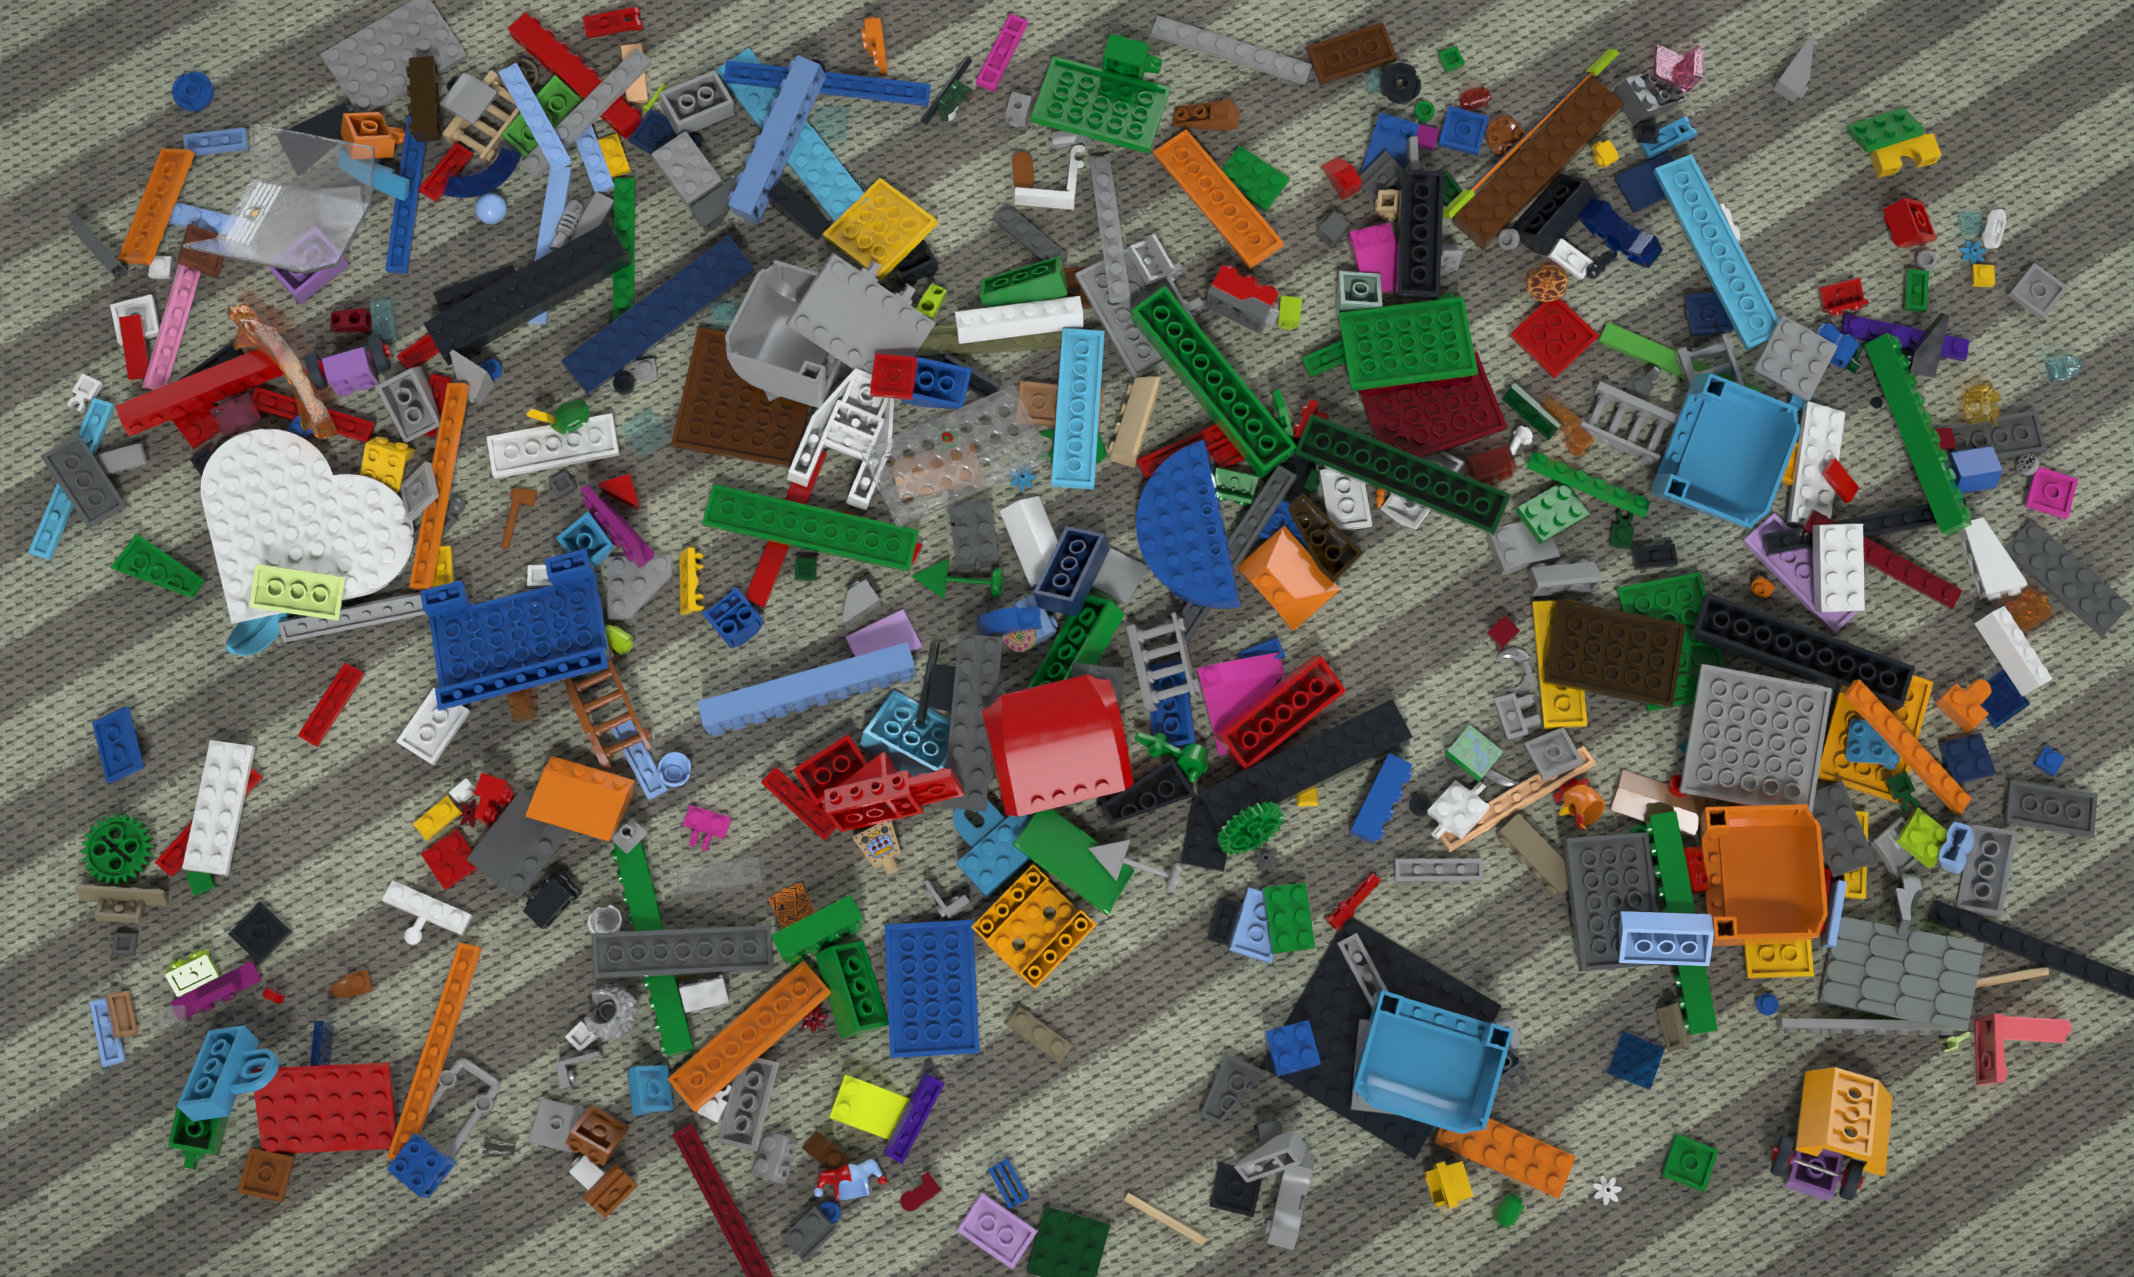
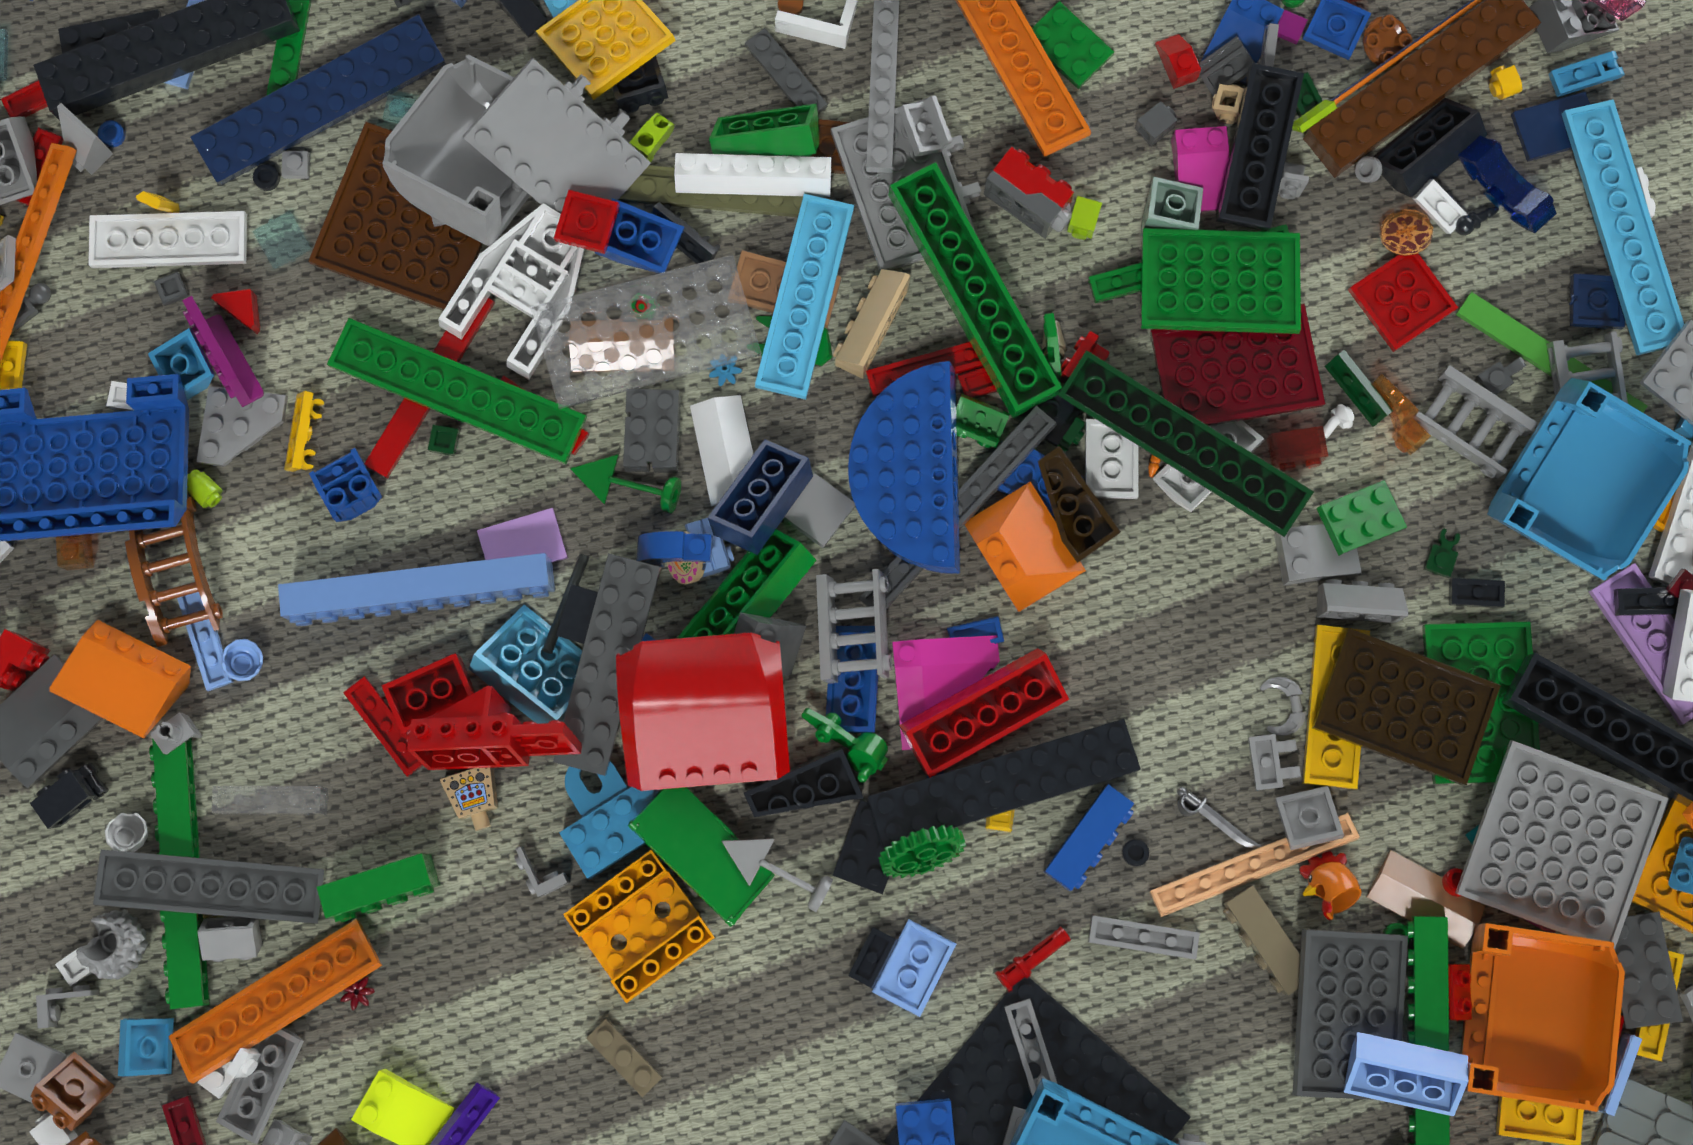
camera: 10 degrees right, 5 degrees up
dark orange piece [501,488,538,550] -> none
green shield [551,399,589,435] -> none
dark pink hinge [683,805,732,851] -> none
orange piece [768,882,815,929] -> none
green slope [815,941,889,1039] -> none
light grey slope [842,579,881,628] -> none
blue plate [885,920,980,1059] -> none
dark grey plant [1251,844,1280,872] -> none
green plate [1262,883,1315,954] -> none
white plate [1427,780,1490,840] -> none
tile [1445,724,1504,782] -> none
dark red panel [1487,615,1520,652] -> none
green plate [1526,452,1650,518] -> none
black tile [1636,122,1660,144] -> none
orange plate [1751,574,1776,598] -> none
none -> white plate [226,1048,261,1078]

